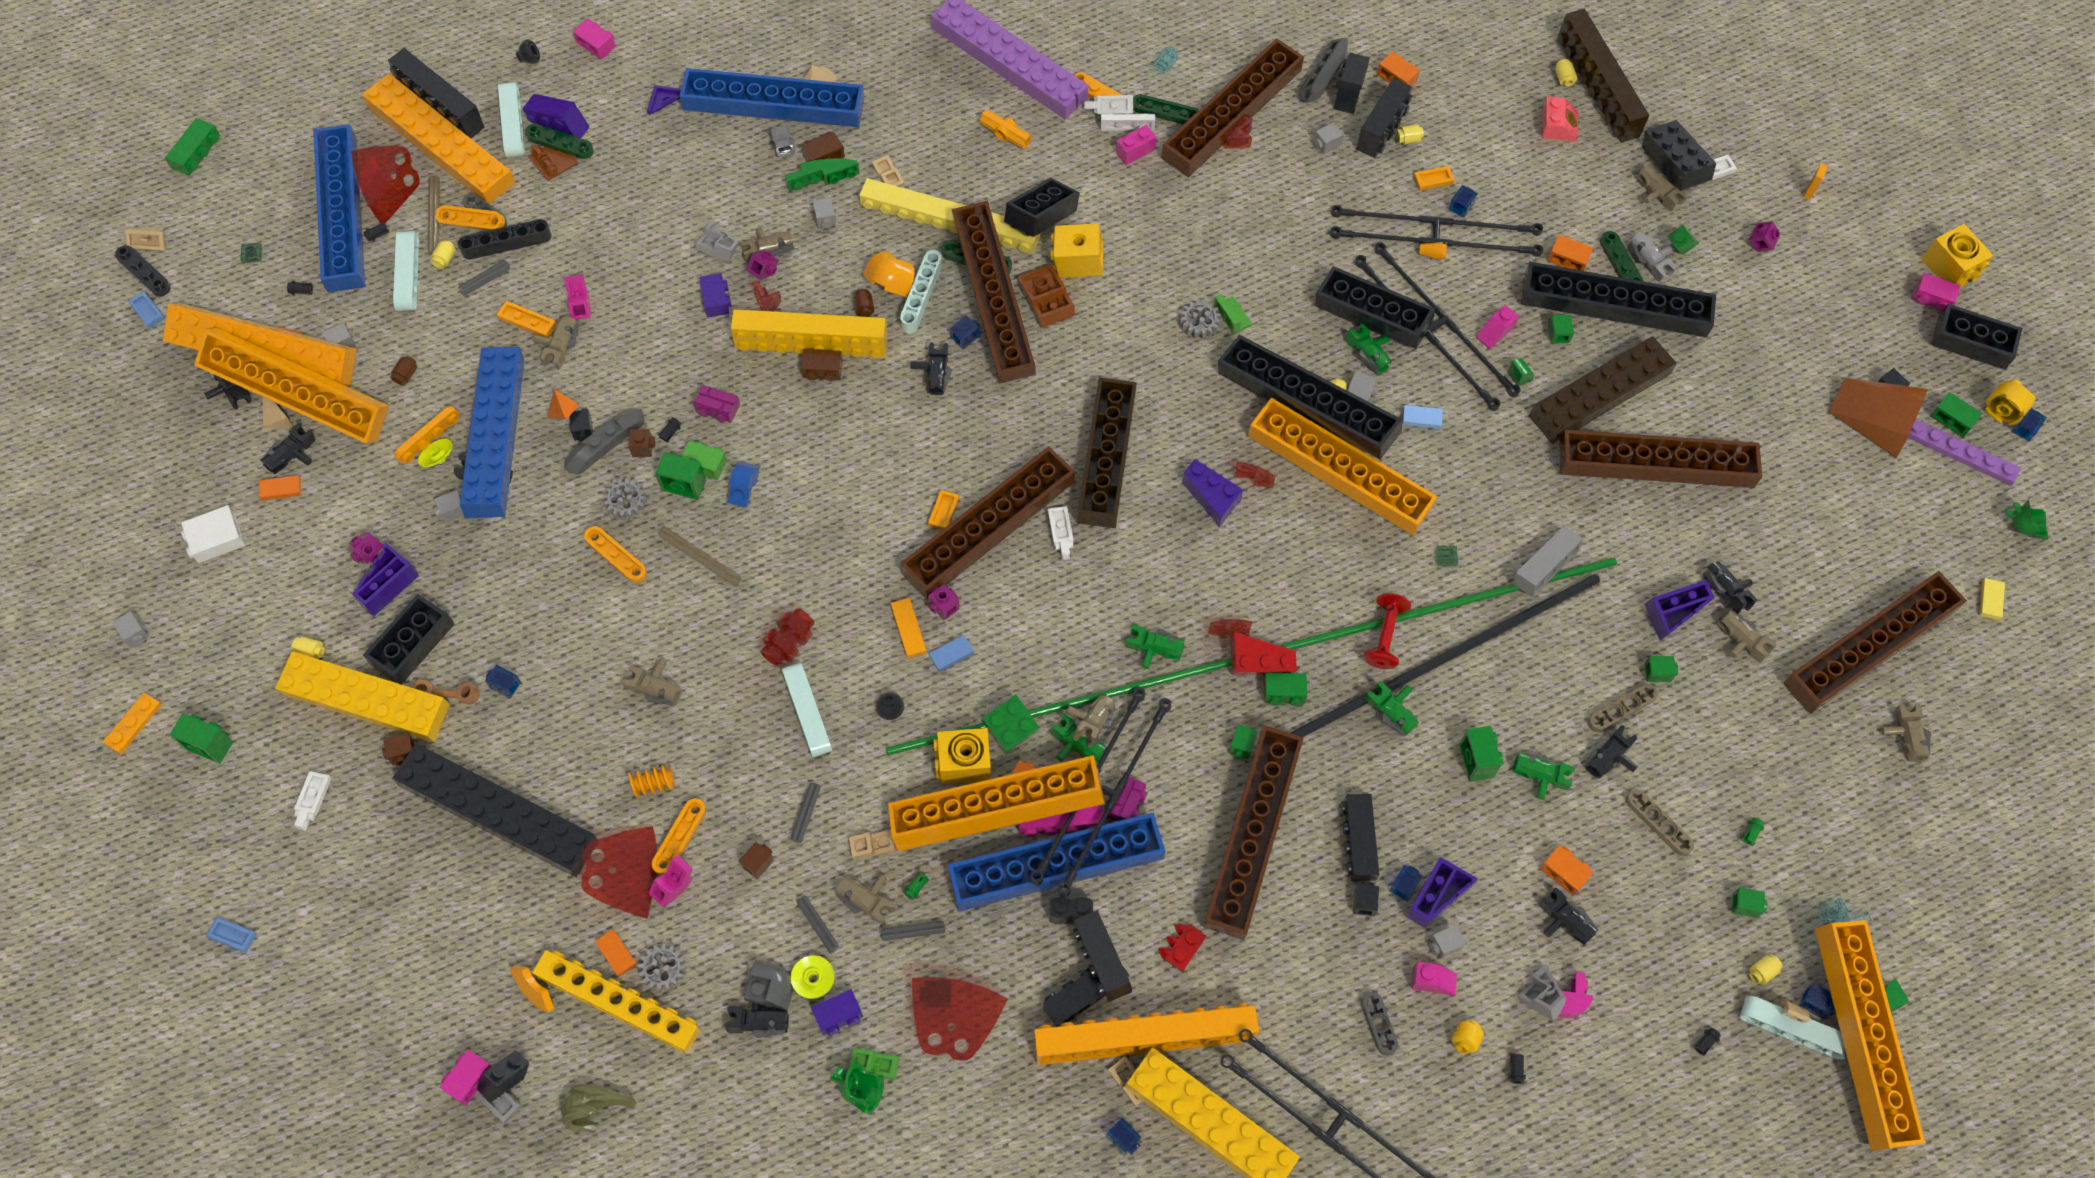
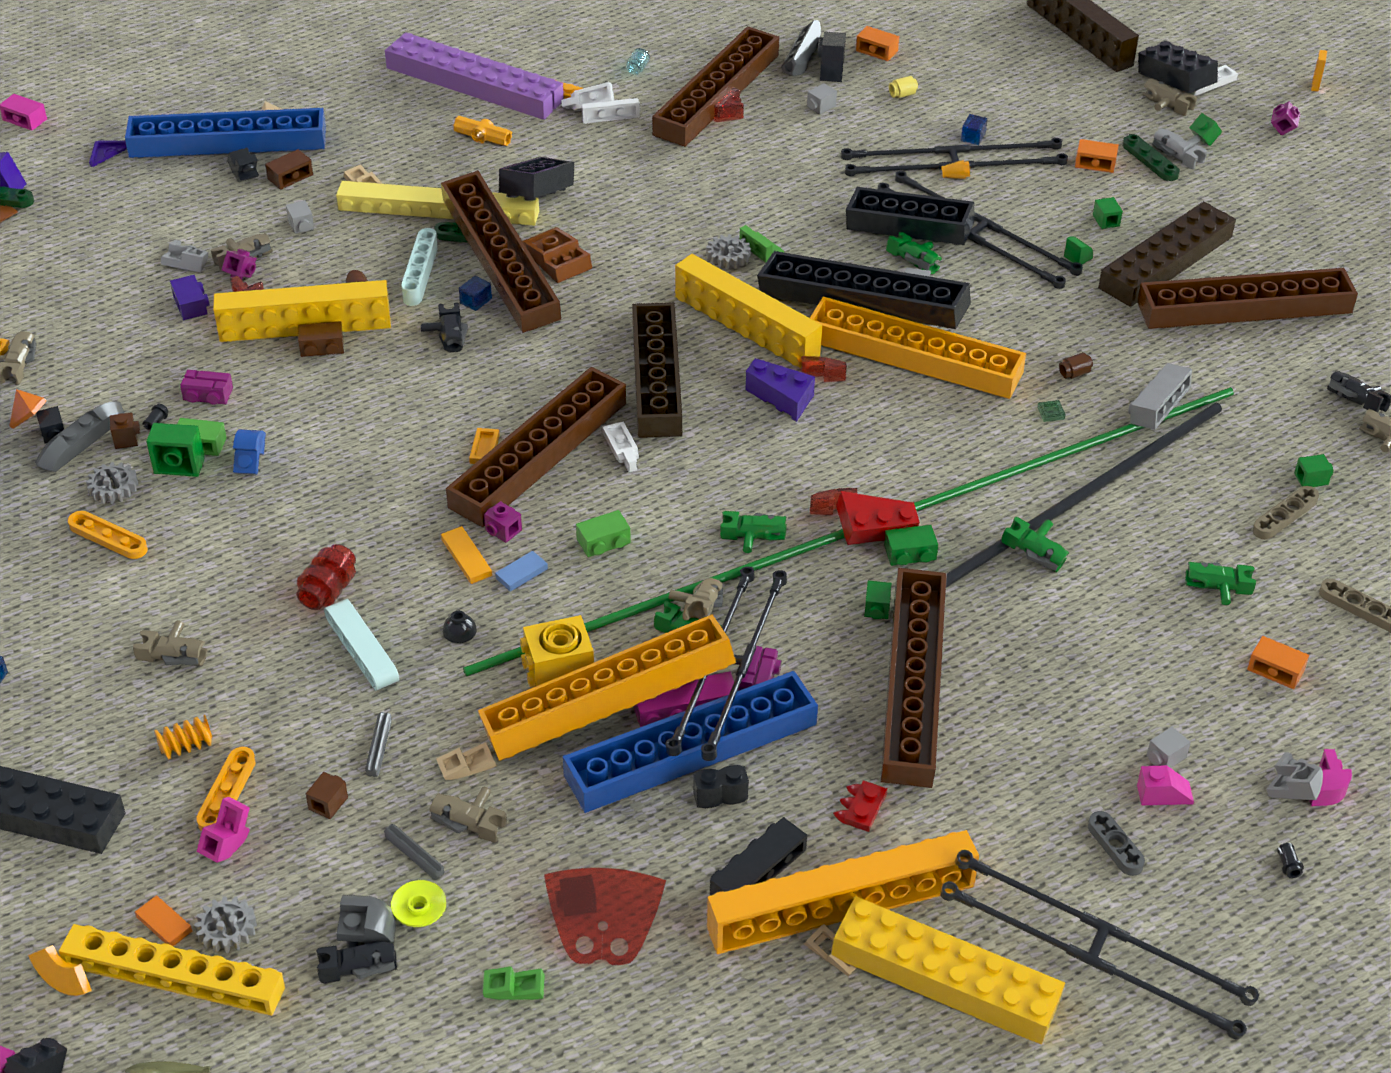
camera: 10 degrees left, 20 degrees down
dark pink brick [564,274,591,320] -> none
clear red piece [581,826,657,919] -> none
dark tan axle [659,527,741,586] -> none
green slope [785,158,859,191] -> none
dark purple brick [811,989,863,1036] -> none
green helmet [830,1063,884,1114] -> none
light orange brick [863,252,914,297] -> none
dark grey axle [881,920,945,941] -> none
green pin [903,872,929,900] -> none
green brick [981,694,1040,754] -> none
yellow brick [1051,223,1103,278] -> none
black brick [1073,910,1132,1002] -> none
clear blue brick [1106,1117,1142,1157] -> none
dark pink brick [1116,125,1157,165] -> none
dark green plate [1133,94,1199,124] -> none
black brick [1341,794,1380,881] -> none
black brick [1353,882,1379,917] -> none
black brick [1356,78,1413,158] -> none
red hose [1364,593,1411,669] -> none
clear blue brick [1389,865,1423,902] -> none
light blue tile [1403,405,1443,429] -> none
dark purple wedge [1407,857,1478,928] -> none
light orange tile [1414,166,1454,191] -> none
yellow head [1452,1020,1484,1054] -> none
green brick [1459,726,1503,782] -> none
dark pink slope [1476,305,1519,349] -> none
black brick [1521,261,1716,338] -> none
black piece [1539,888,1599,945] -> none
coral slope [1542,96,1578,141] -> none
light yellow brick [1555,59,1577,87] -> none
black piece [1585,725,1638,779] -> none
dark purple wedge [1644,580,1715,640] -> none
none -> bright green brick [576,510,631,557]
none -> yellow brick [675,254,822,370]
none -> reddish brown brick [1059,352,1093,379]

